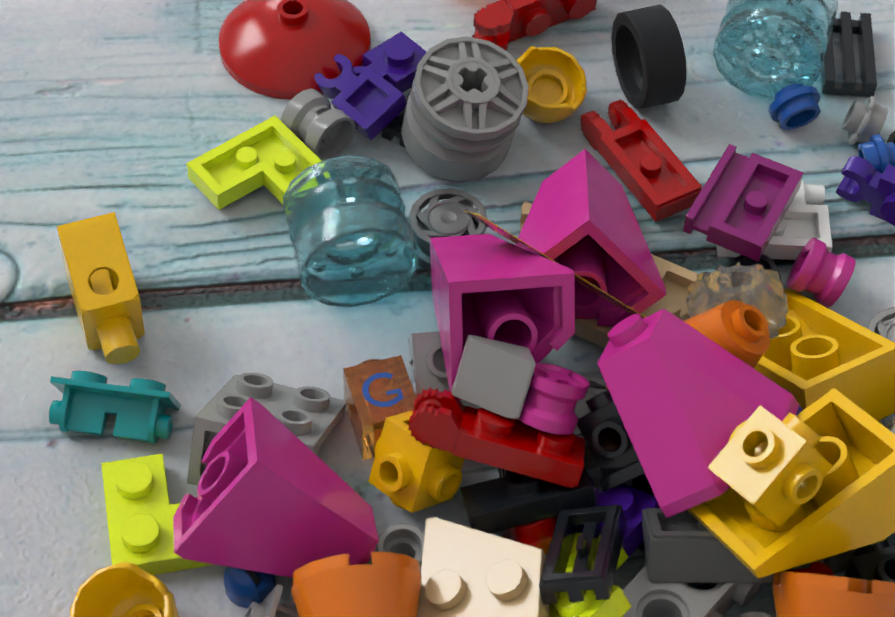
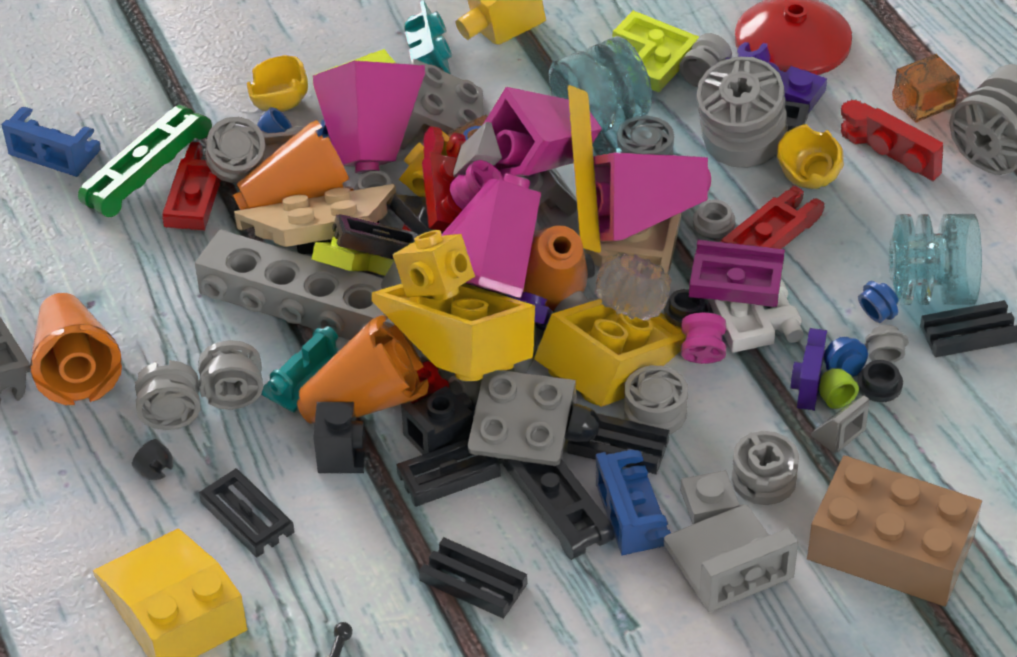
camera: 75 degrees right, 5 degrees down
black tyre [611,4,687,109] -> none

